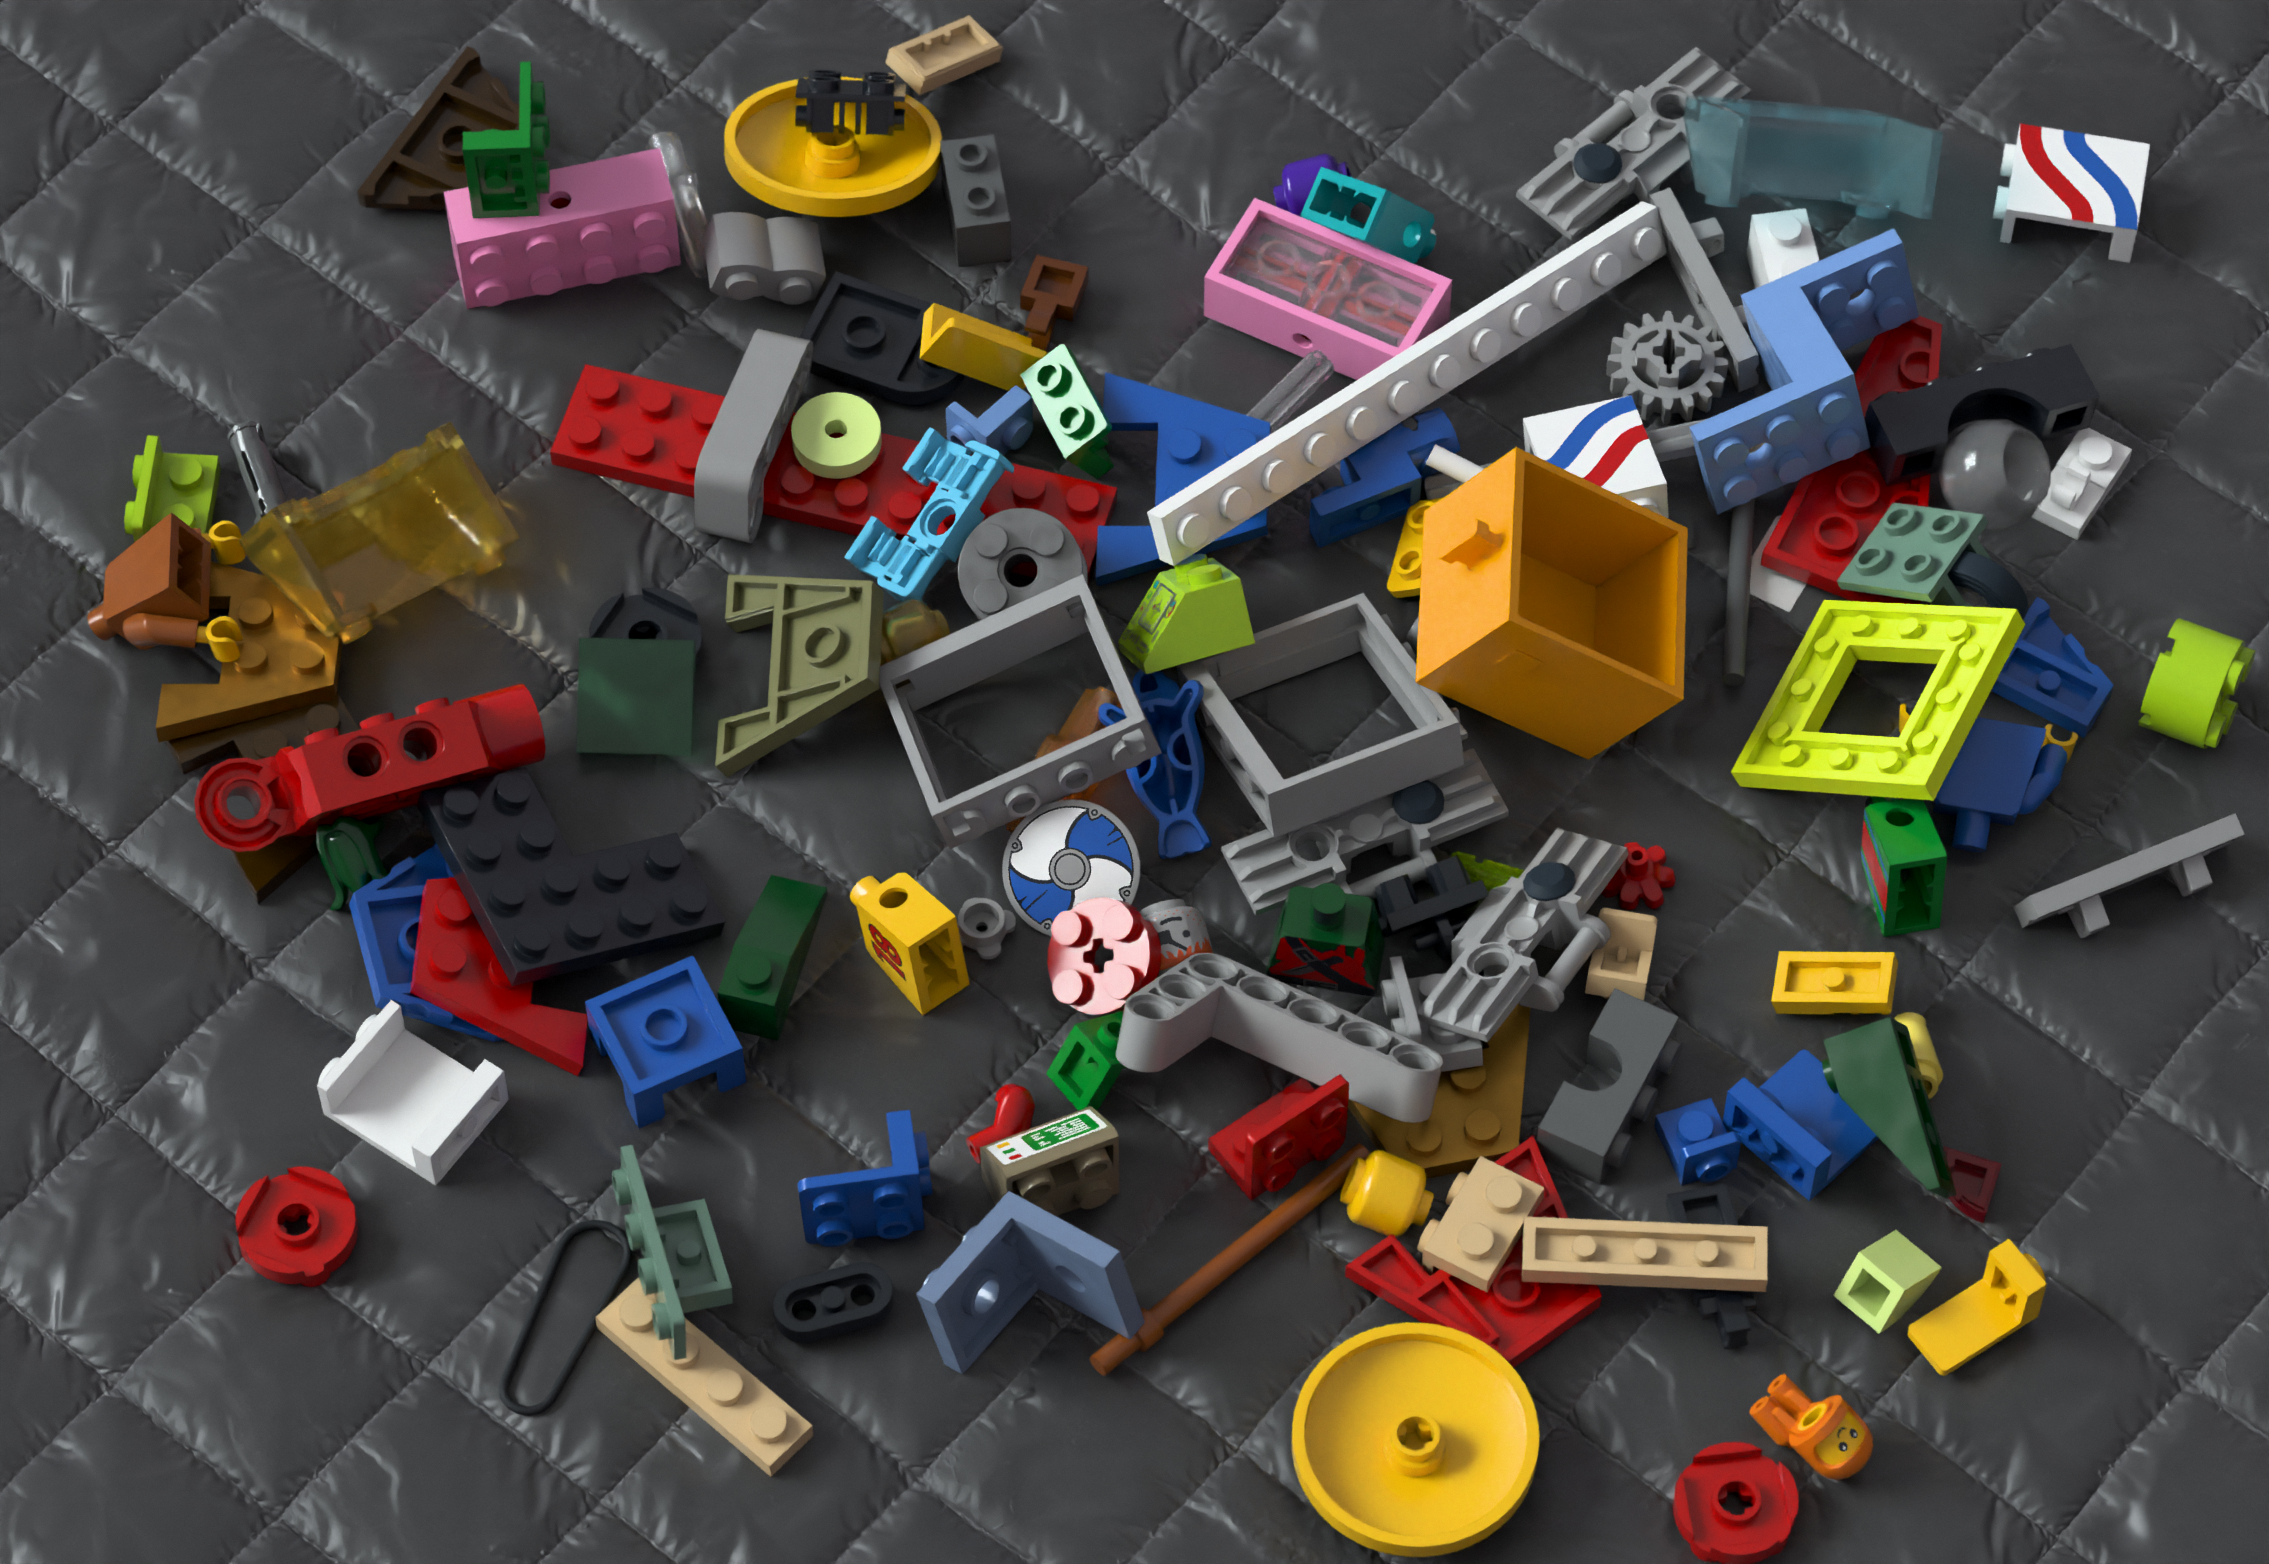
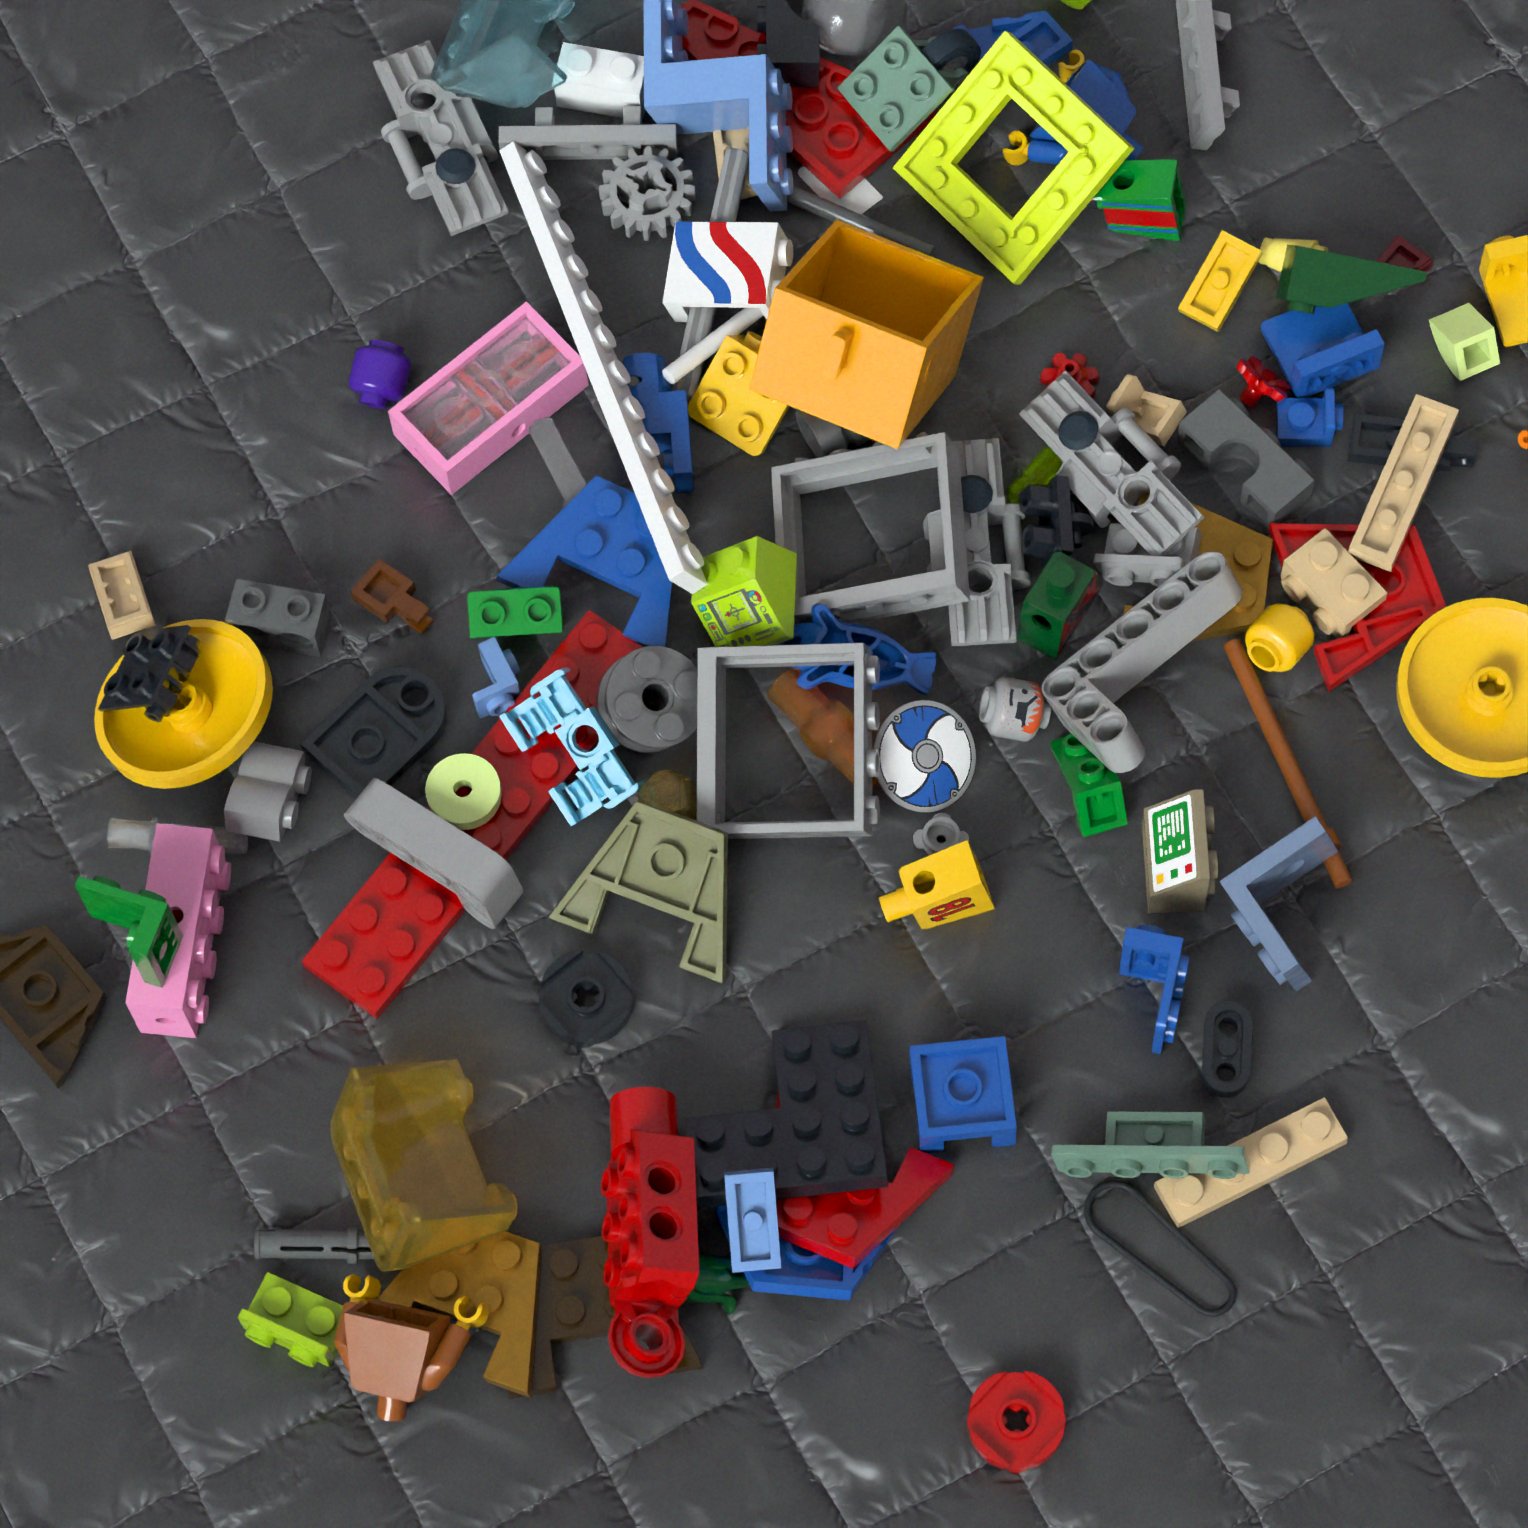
camera: 65 degrees left, 10 degrees up
white panel [317,1000,509,1186] -> none
clear green tile [576,638,696,756] -> none
dark green slope [718,875,828,1041] -> none
yellow panel [920,303,1048,391] -> none
red arm [966,1083,1035,1164] -> none
plate [1047,897,1161,1017] -> none
red bracket [1208,1074,1349,1201] -> none
teal torso [1300,167,1436,264] -> none
none -> medium blue plate [724,1168,781,1272]
none -> red plant [1236,356,1291,407]

